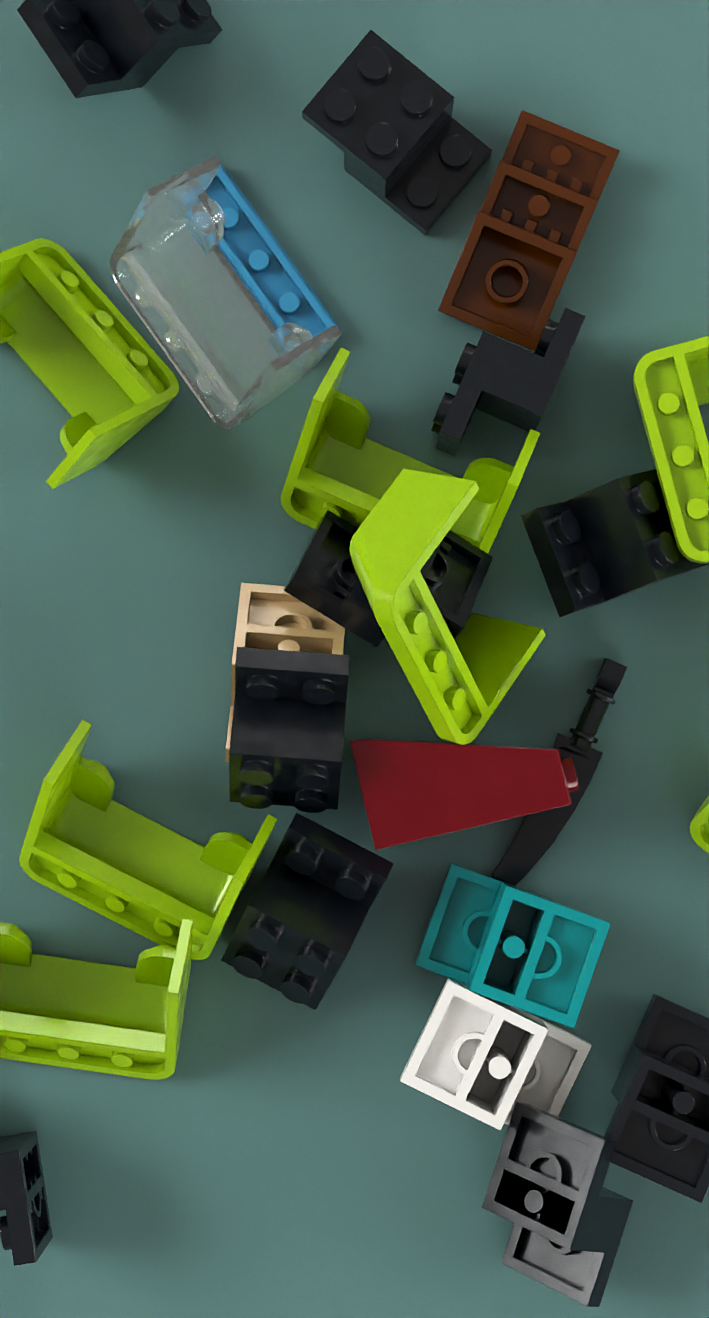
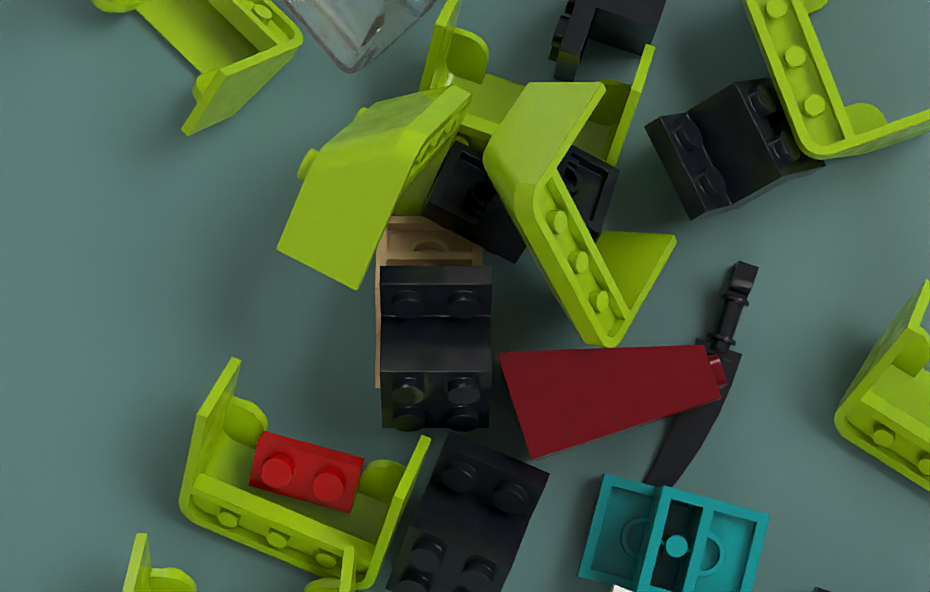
camera: 10 degrees left, 5 degrees down
none -> red plate [248,431,365,513]
none -> lime windscreen [276,84,473,291]

